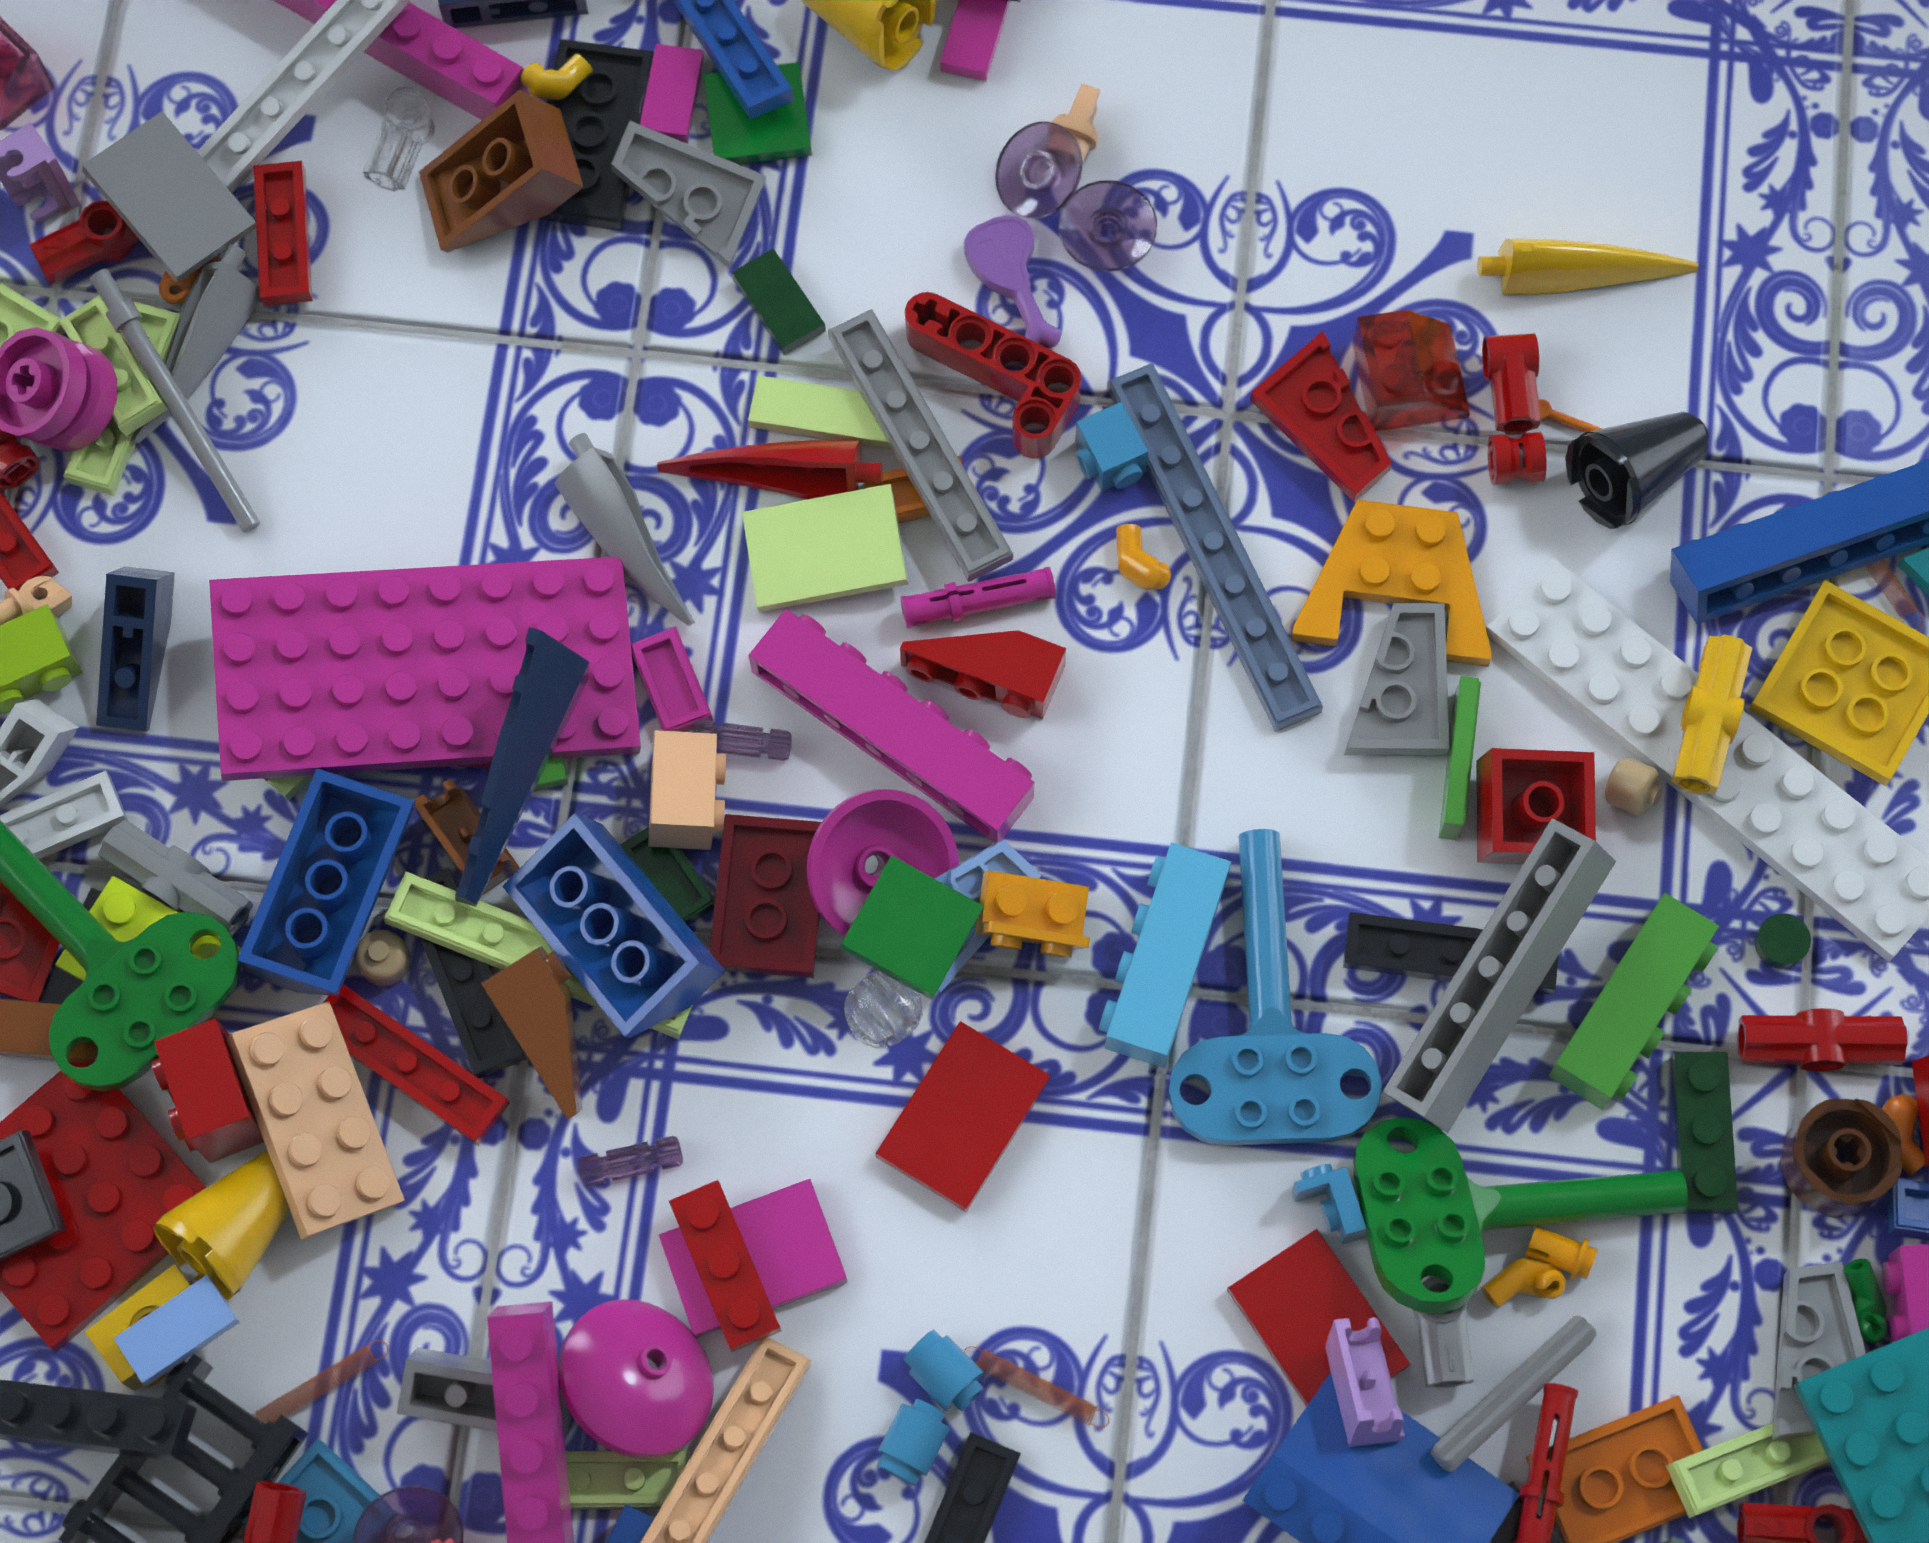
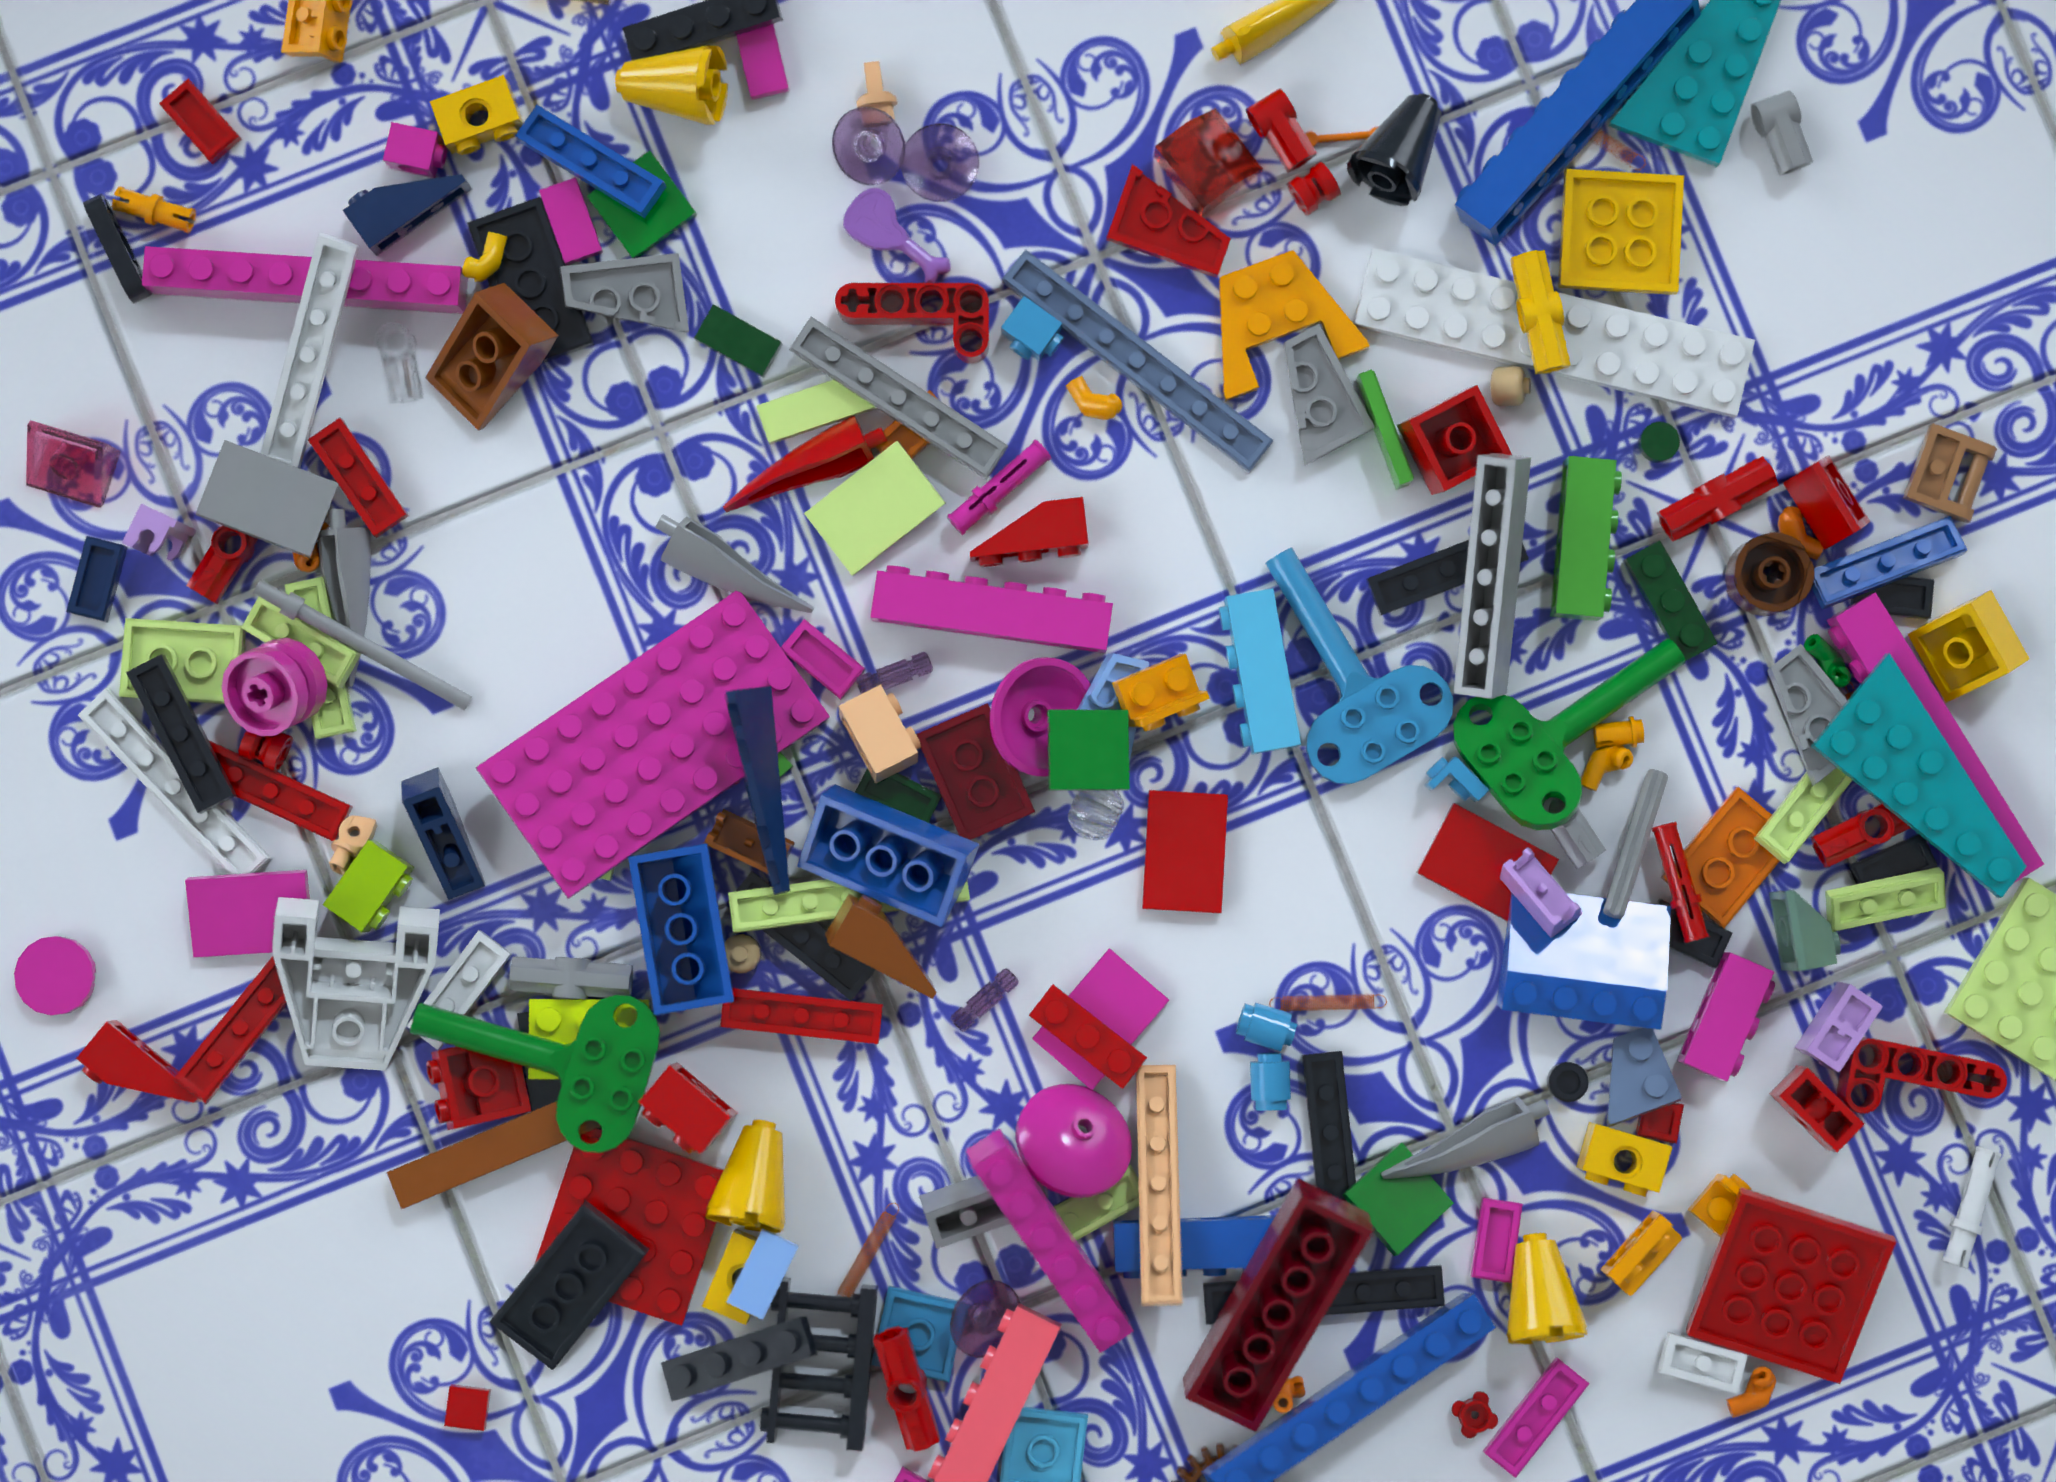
camera: 30 degrees left, 15 degrees up
light nougat plate [226,1001,405,1240] -> none

